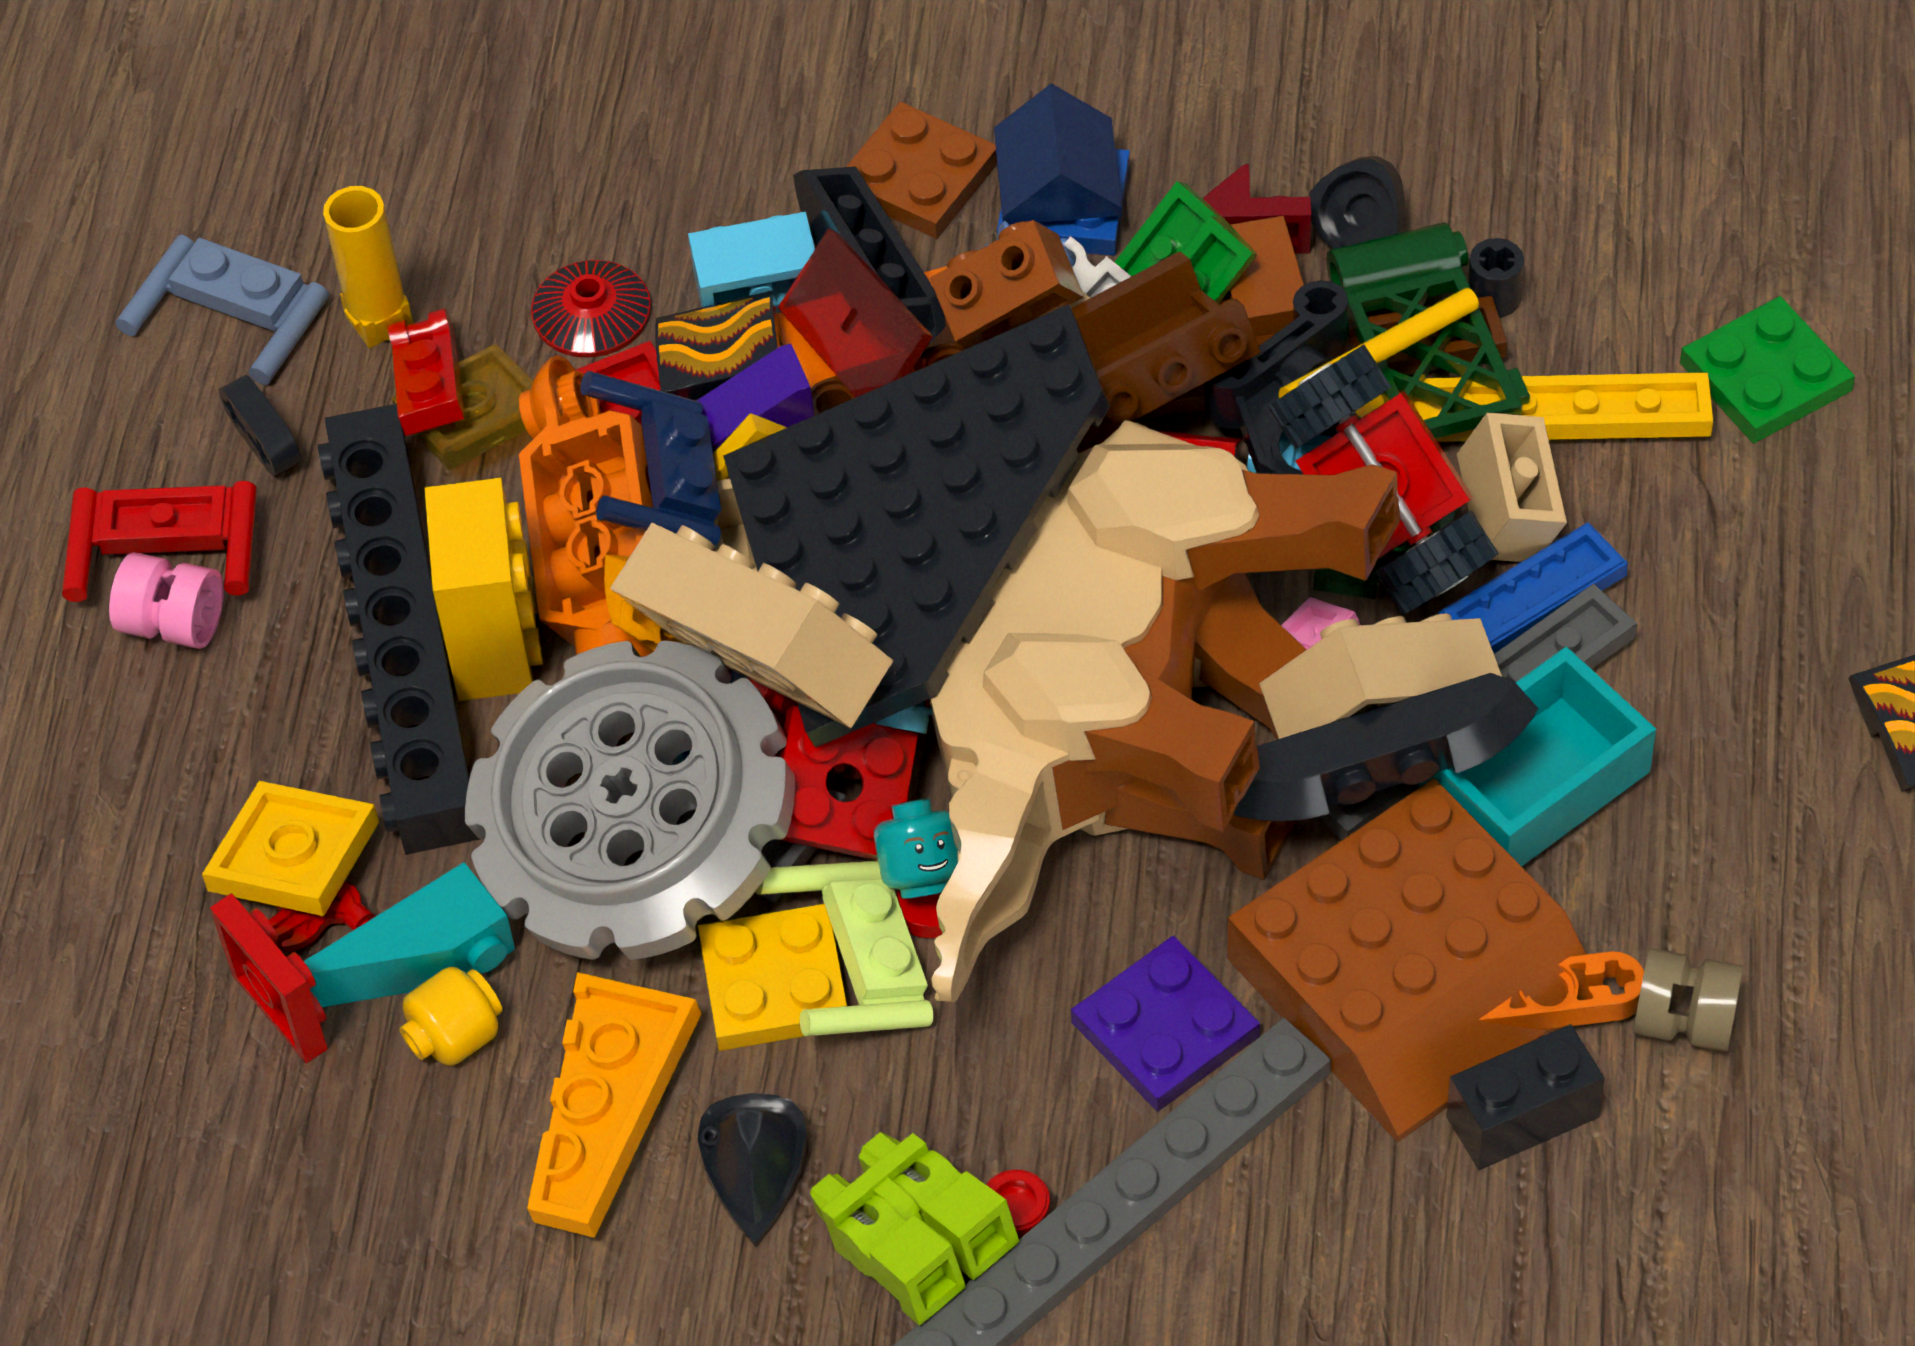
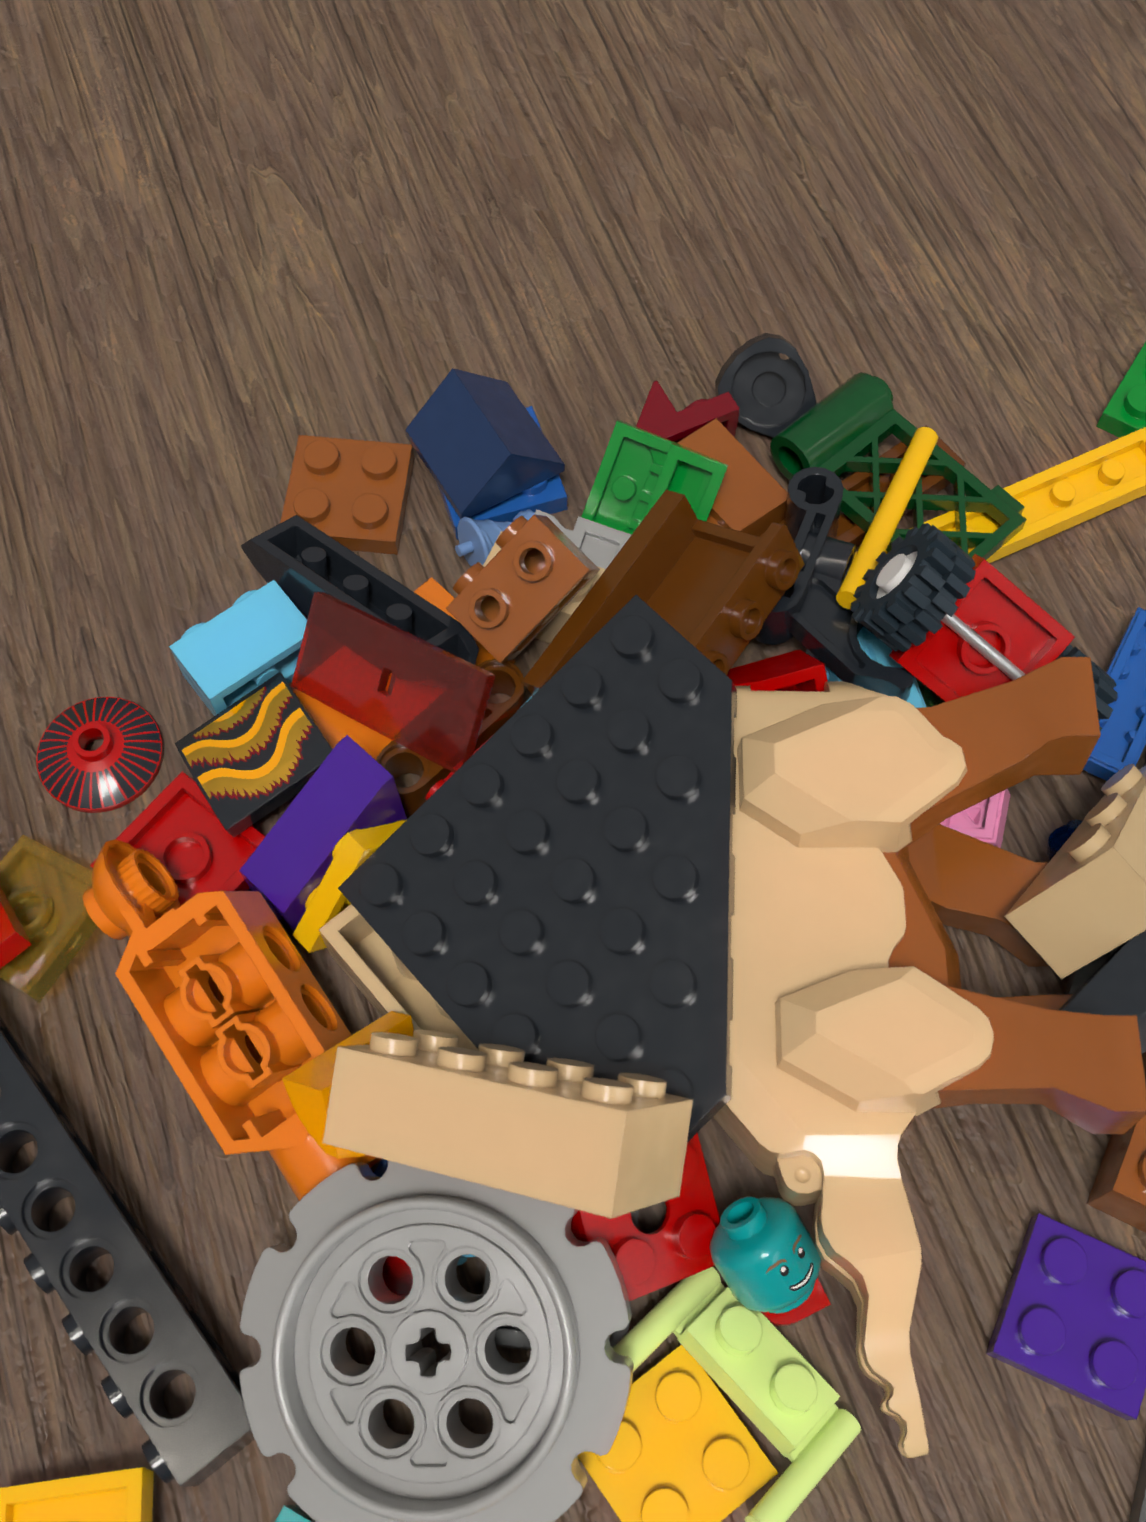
camera: 30 degrees left, 10 degrees up
yellow piece [425,478,543,701] -> none
dark blue plate [580,371,721,550] -> none
tan brick [1457,413,1567,562] -> none
black piece [1468,238,1524,318] -> none

